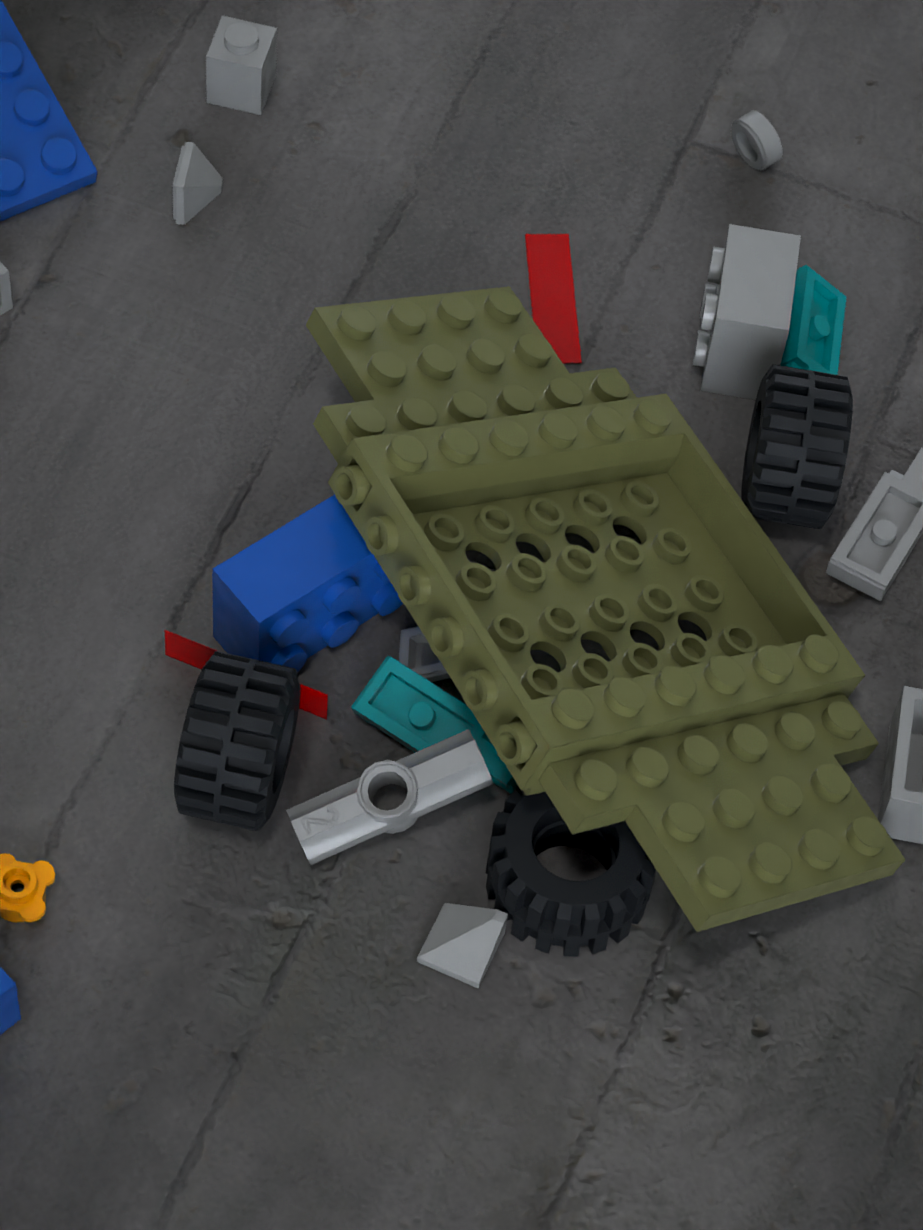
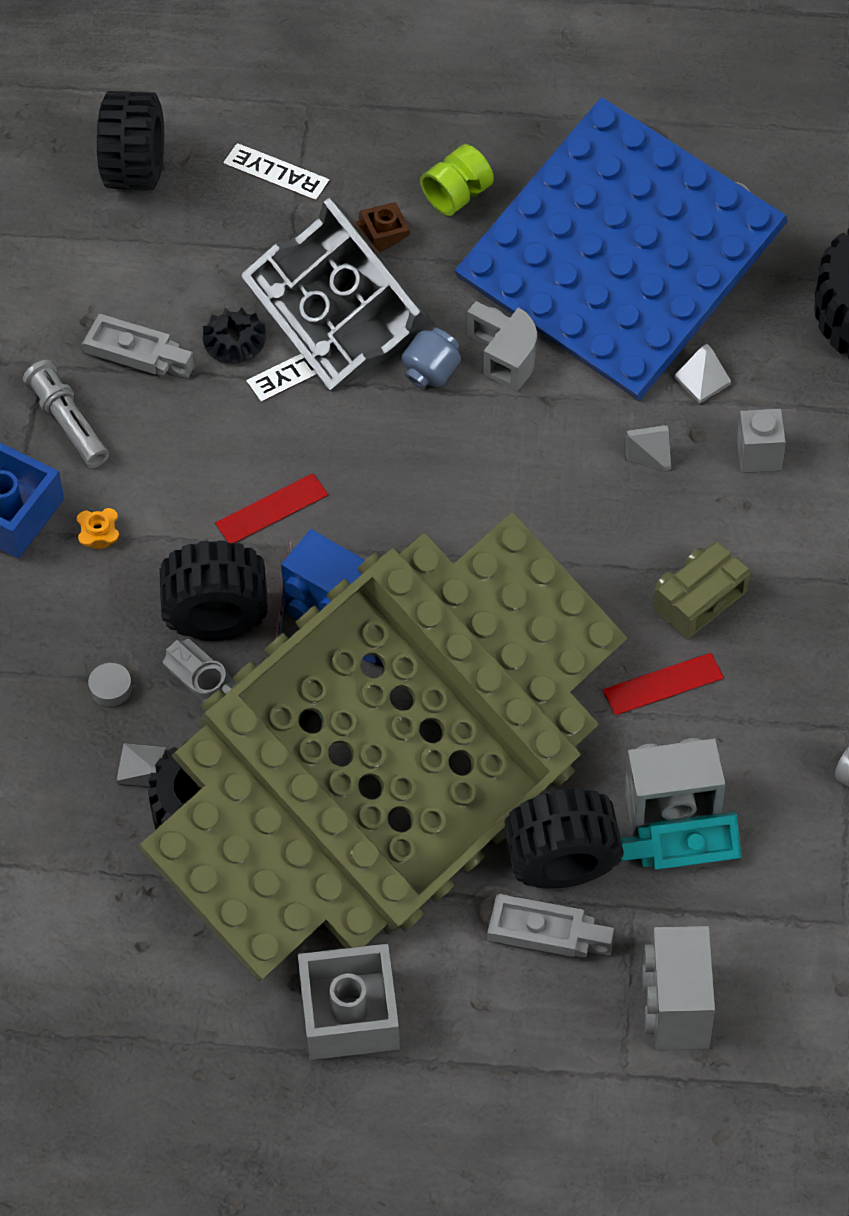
camera: 80 degrees right, 0 degrees up
none -> light grey tile [88,663,132,707]
none -> red sticker [215,473,328,543]
none -> olive brick [653,541,751,639]
none -> light grey slope [674,344,731,404]

